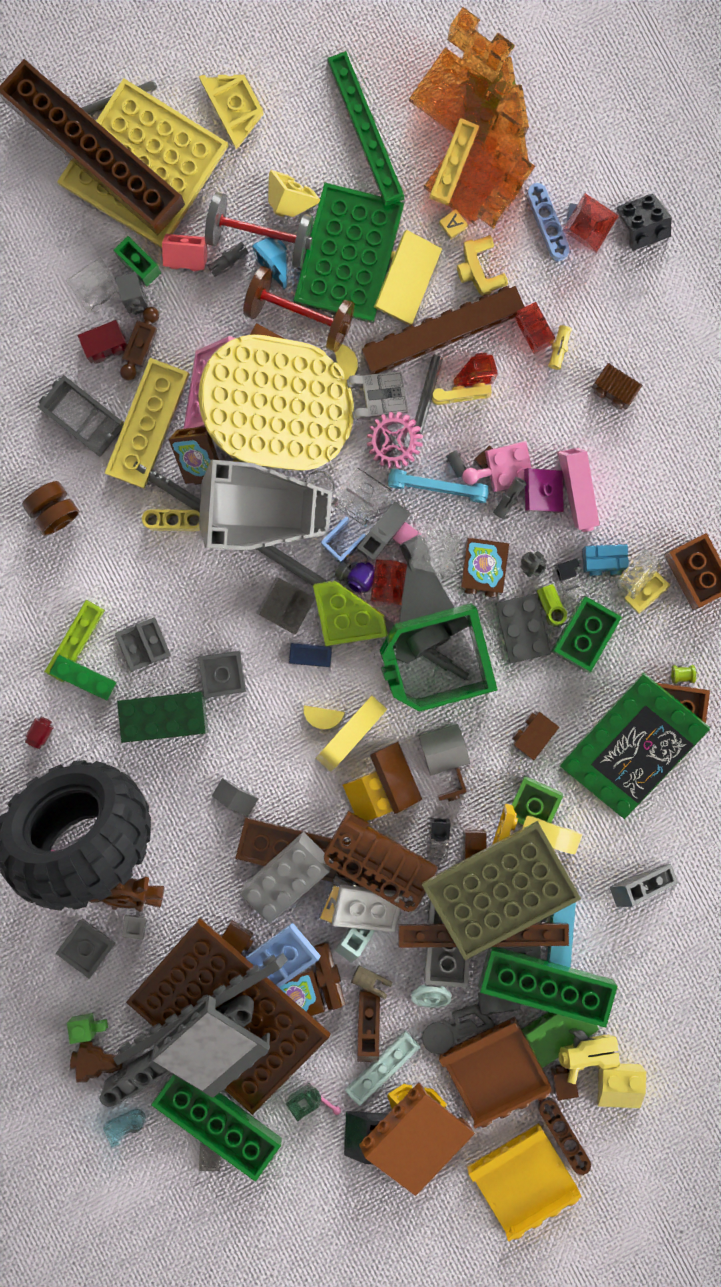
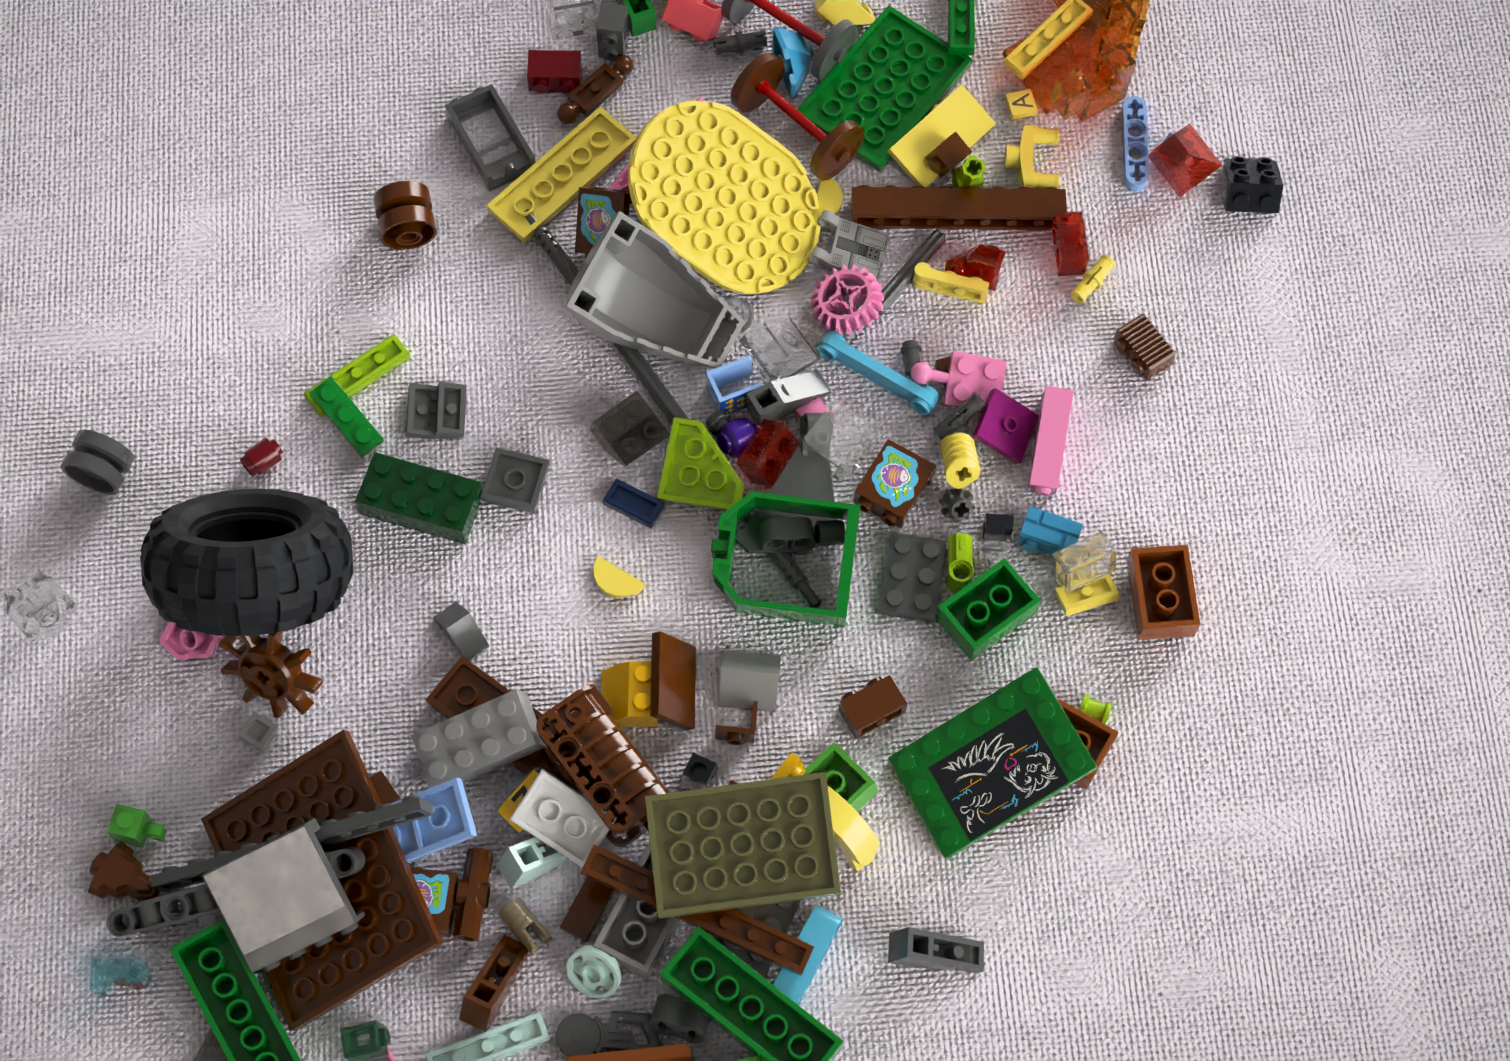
camera: 20 degrees right, 20 degrees down
dark grey plate [55,918,116,979] -> none
light yellow beam [142,509,200,531] -> none
light yellow beam [315,696,387,772] -> none
none -> reddish brown tile [560,877,615,943]
none -> reddish brown brick [925,131,972,178]
none -> light yellow piece [940,433,981,489]
none -> lime piece [951,156,986,188]

